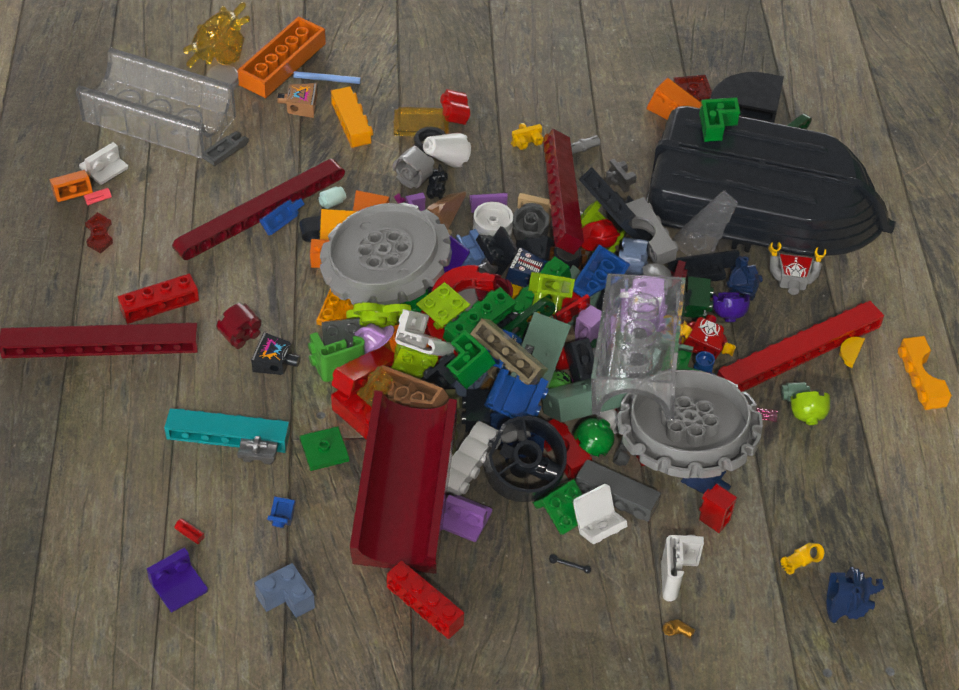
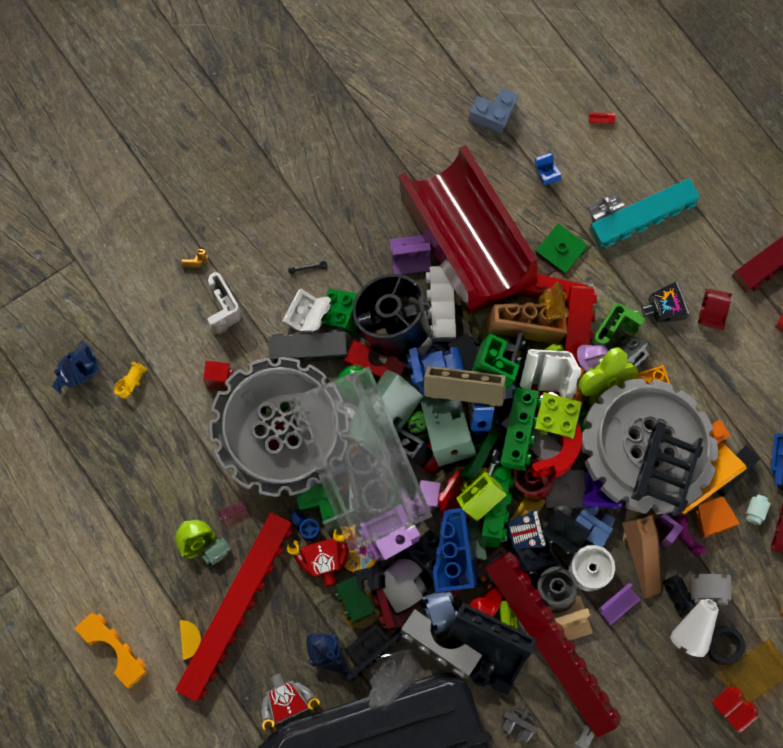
camera: 145 degrees right, 25 degrees up
dark purple bracket [147,547,208,612] -> none
red brick [387,560,464,639] -> none
yellow hips [511,123,543,150] -> none
dark purple cylinder [712,292,750,322] -> none
none -> black fence [631,422,703,516]

